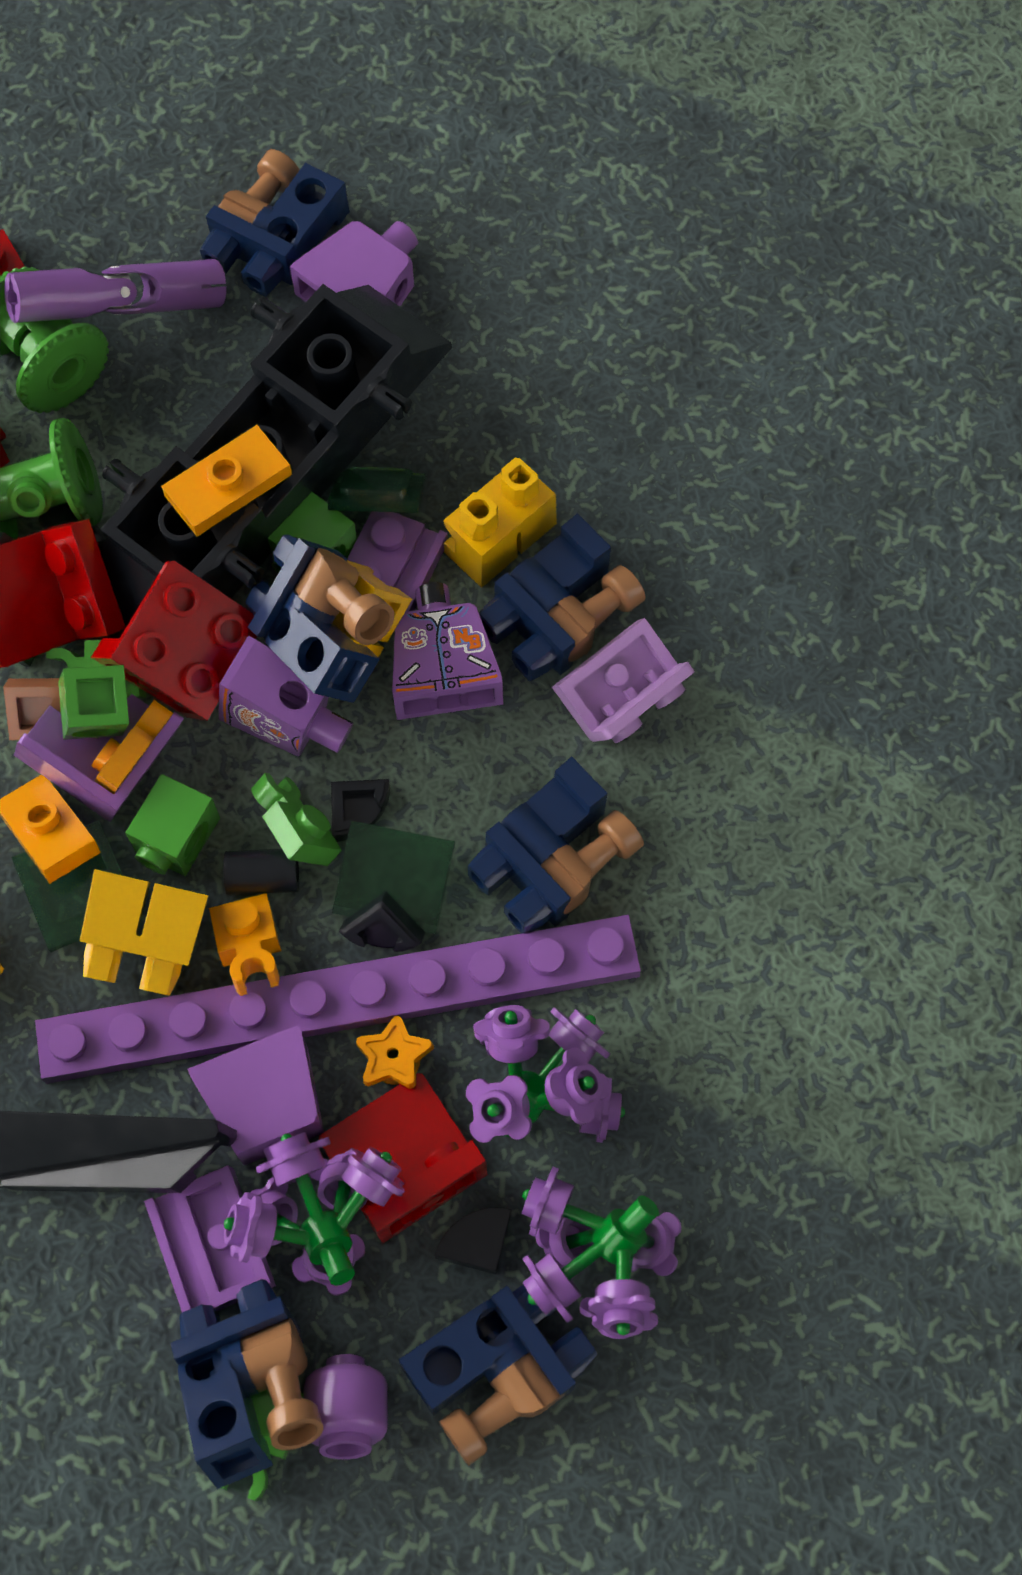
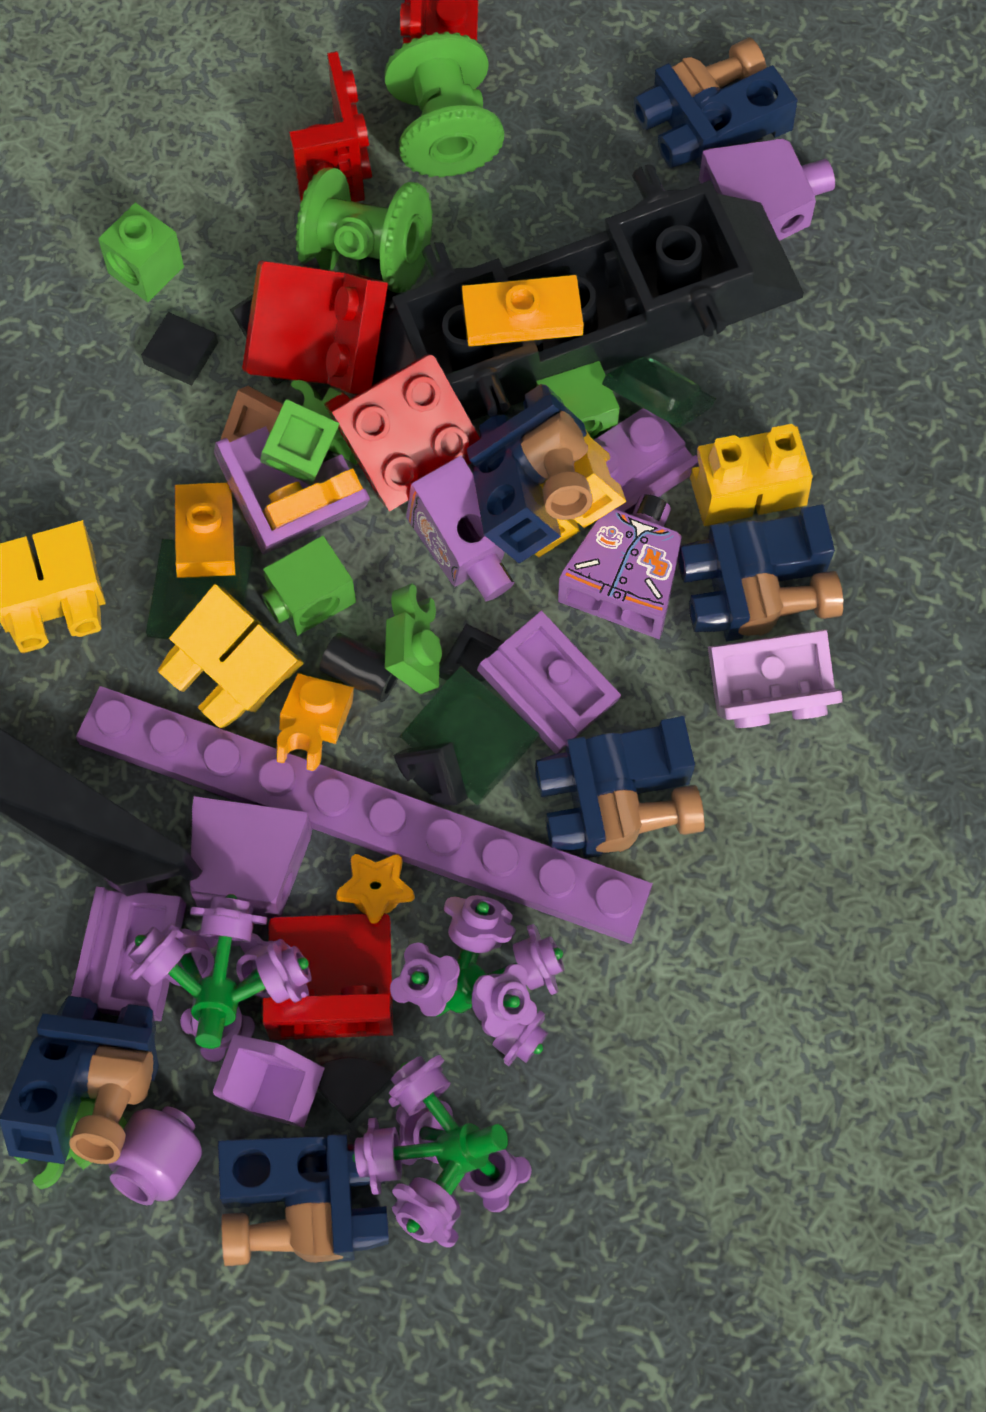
camera: 30 degrees right, 0 degrees up
medium lavender piece [4,259,226,323] -> none
none -> medium lavender panel [213,1034,325,1128]
none -> medium lavender plate [477,610,621,754]

